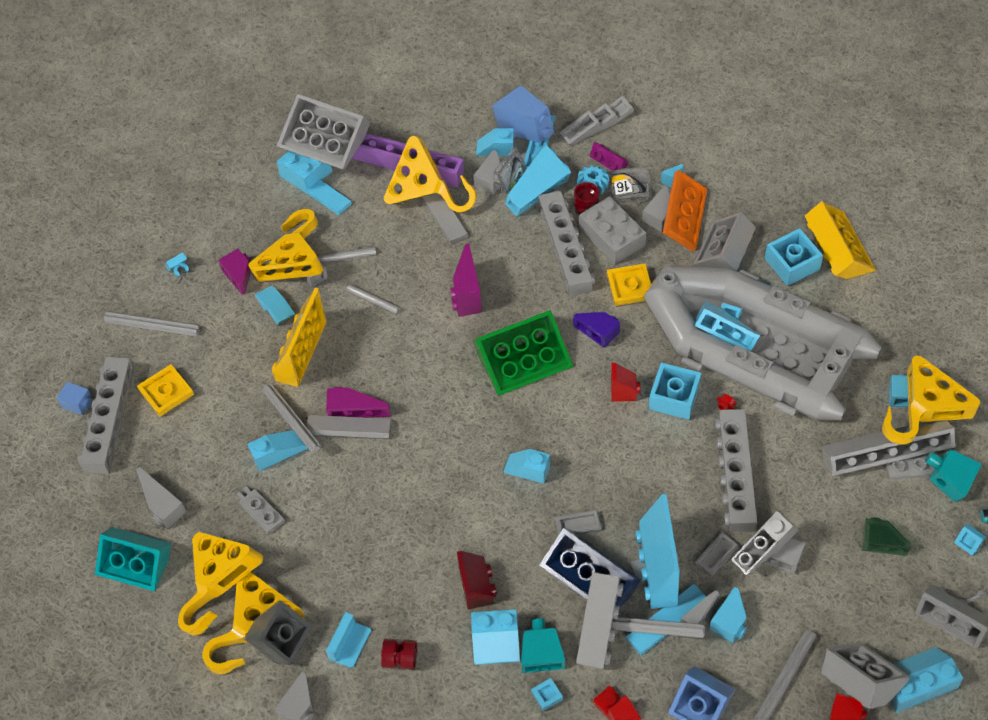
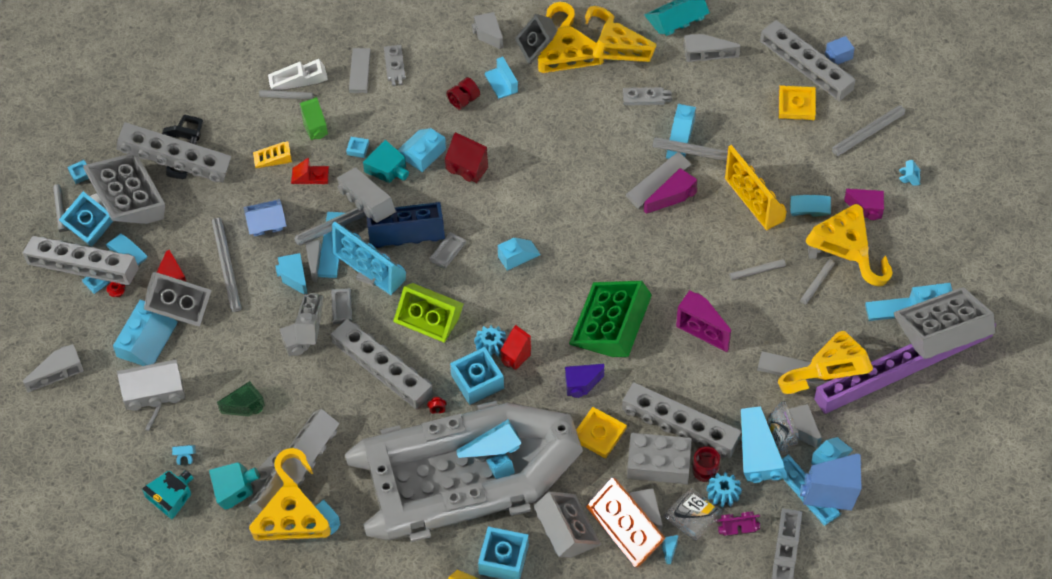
camera: 130 degrees right, 0 degrees up
none -> lime slope [393,283,464,343]
none -> medium azure gear [474,325,506,357]

